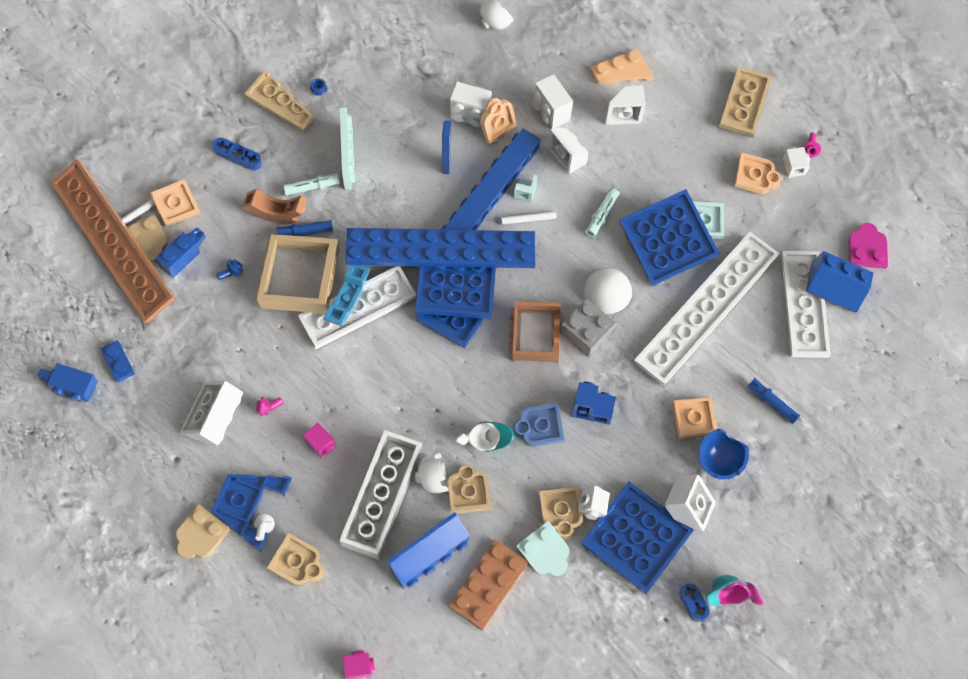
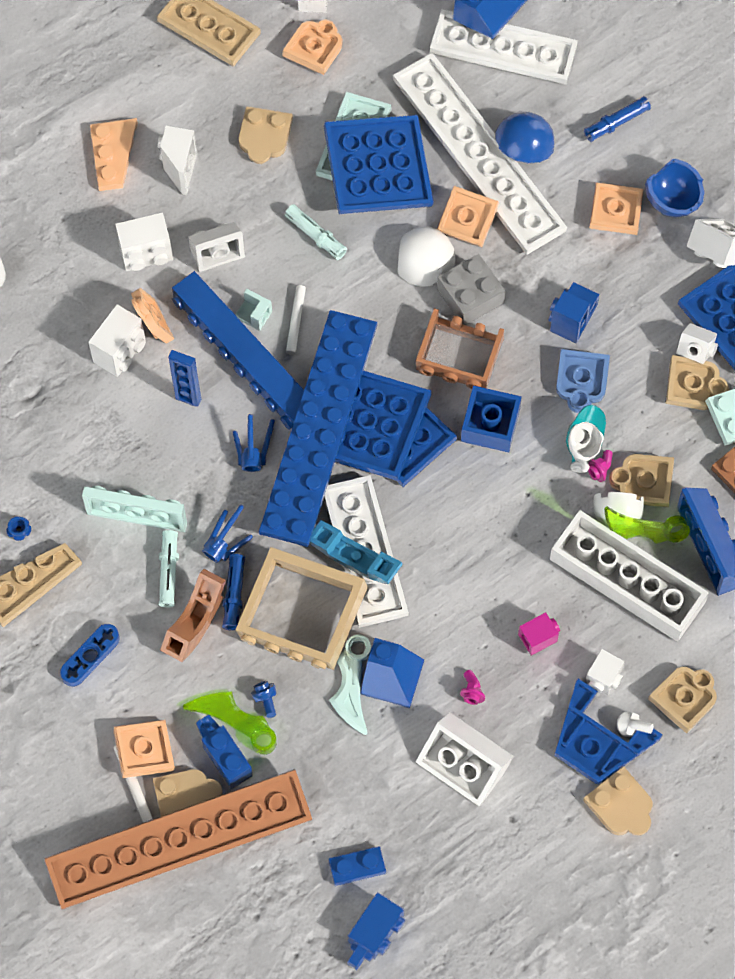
camera: 70 degrees left, 0 degrees up
none -> clear neon green piece [183,692,277,755]
none -> blue plant [202,505,253,563]
none -> blue plant [233,414,275,472]
none -> tan plate [239,106,293,164]
none -> light aqua piece [329,635,371,735]
none -> blue slope [360,638,424,708]
none -> light nougat plate [437,186,499,248]
none -> blue brick [461,386,522,453]
none -> blue cylinder [495,112,555,163]
none -> white brick [585,649,625,695]
none -> dark pink plate [588,450,613,482]
none -> clear neon green piece [604,506,690,544]

